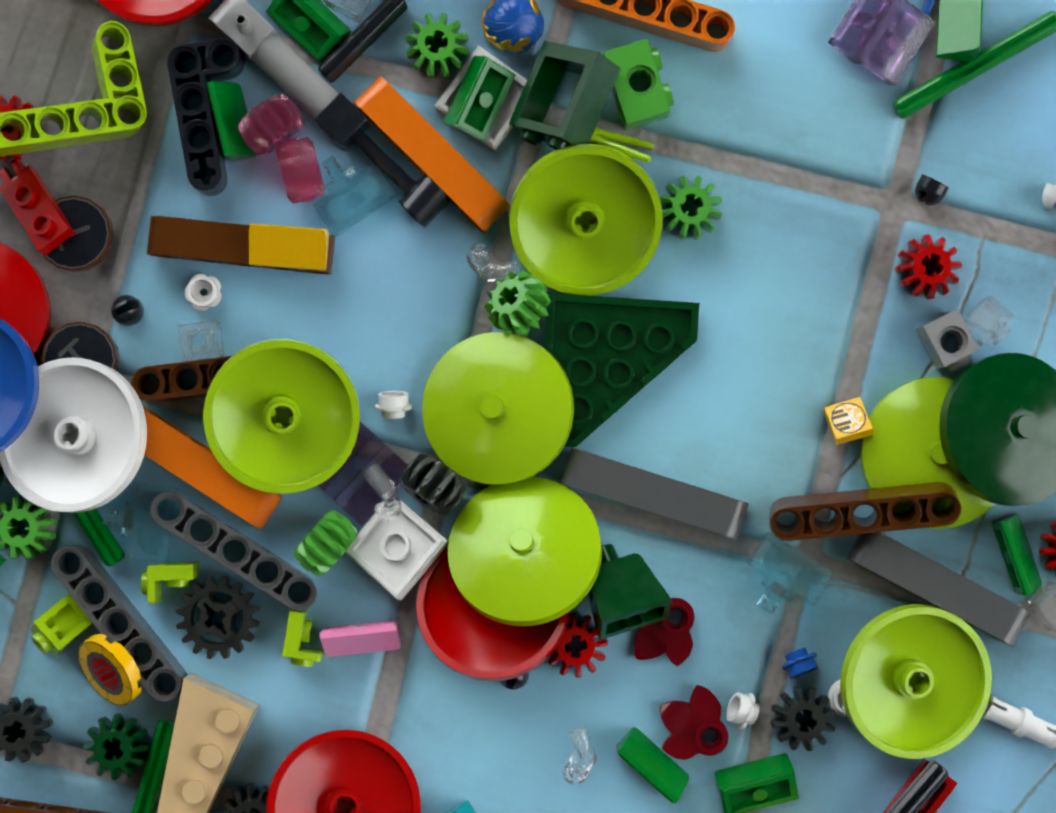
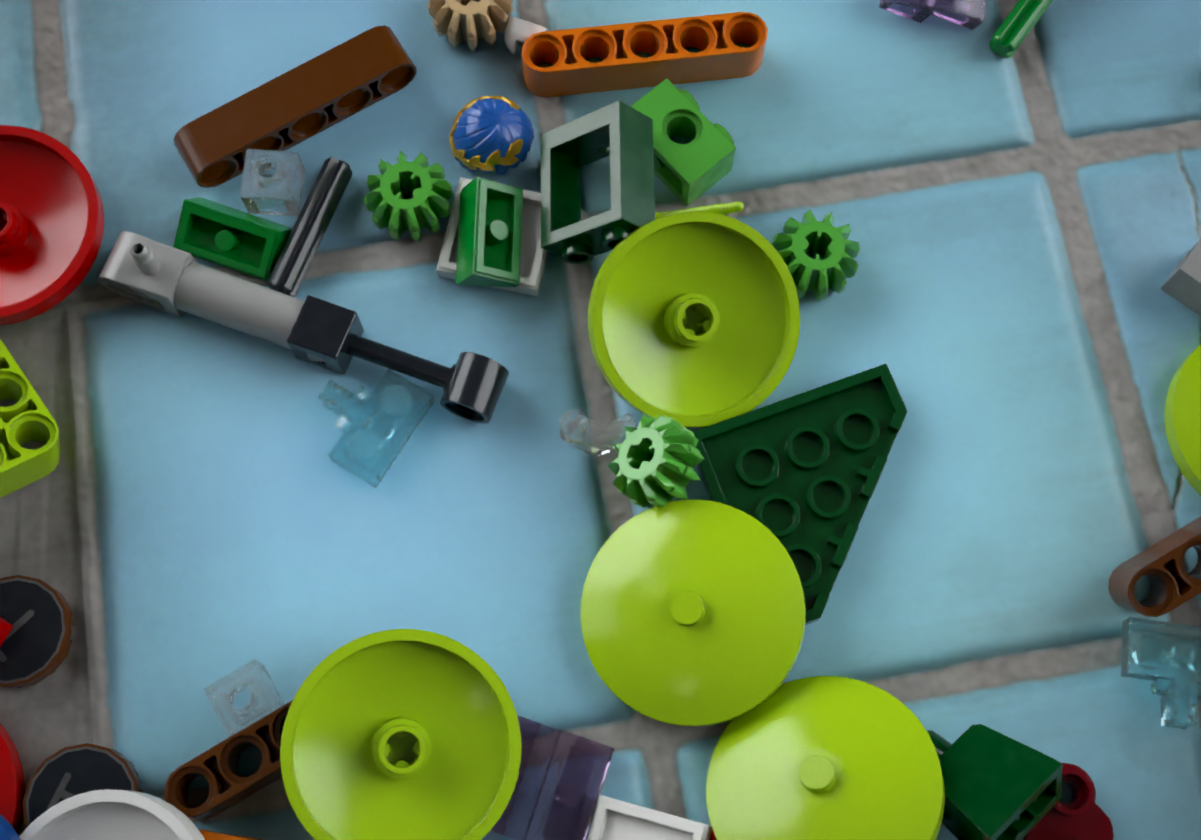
camera: 20 degrees left, 15 degrees down
black hinge [111,295,144,326] -> none
reddish brown beam [147,216,335,275] -> none
black beam [167,38,245,196] -> none
white plate [185,274,222,311] -> none
green slope [206,81,258,162] -> none
clear pink gear [238,94,305,155] -> none
yellow slope [249,224,329,271] -> none
clear pink gear [275,137,325,204] -> none
orange beam [353,76,510,233] -> none
clear arm [363,463,402,522] -> none
white plate [375,391,412,419] -> none
pearl dark grey gear [400,453,467,516] -> none
dark grey beam [560,447,749,540] -> none
yellow tile [824,397,873,445] -> none
red gear [895,234,962,300] -> none
black hinge [915,174,949,206] -> none

